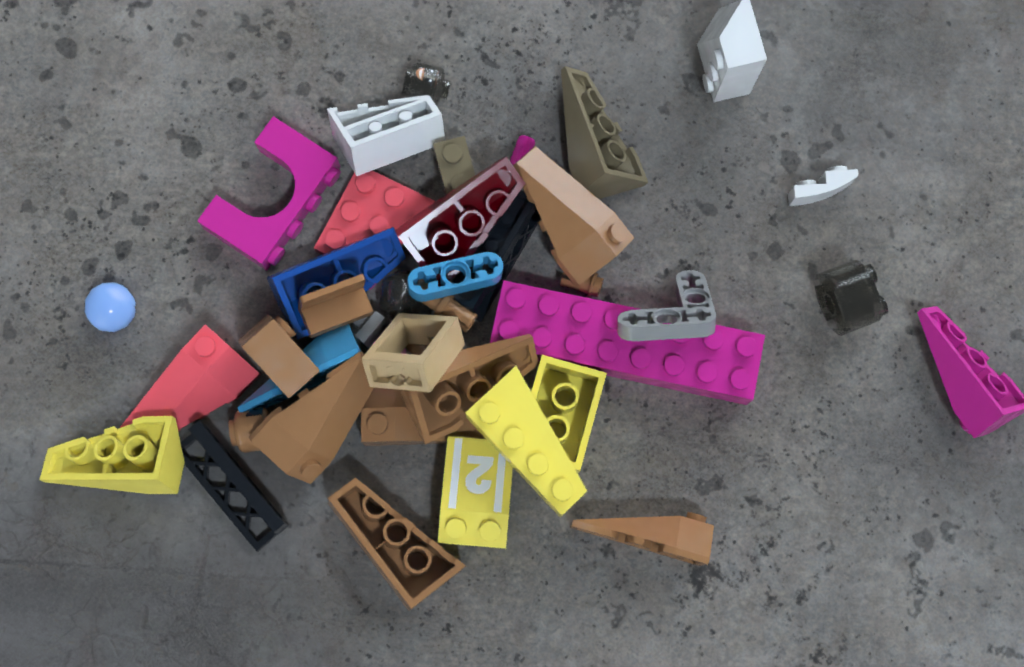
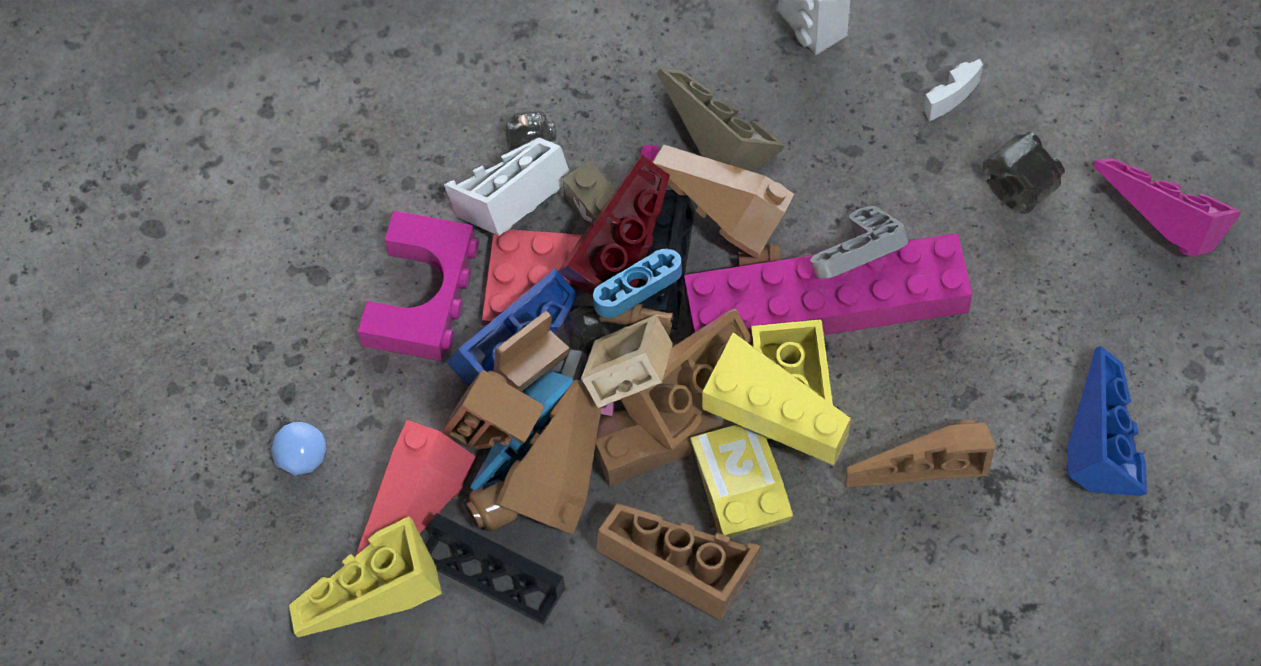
camera: 15 degrees left, 15 degrees down
none -> blue wedge [1066,346,1147,496]

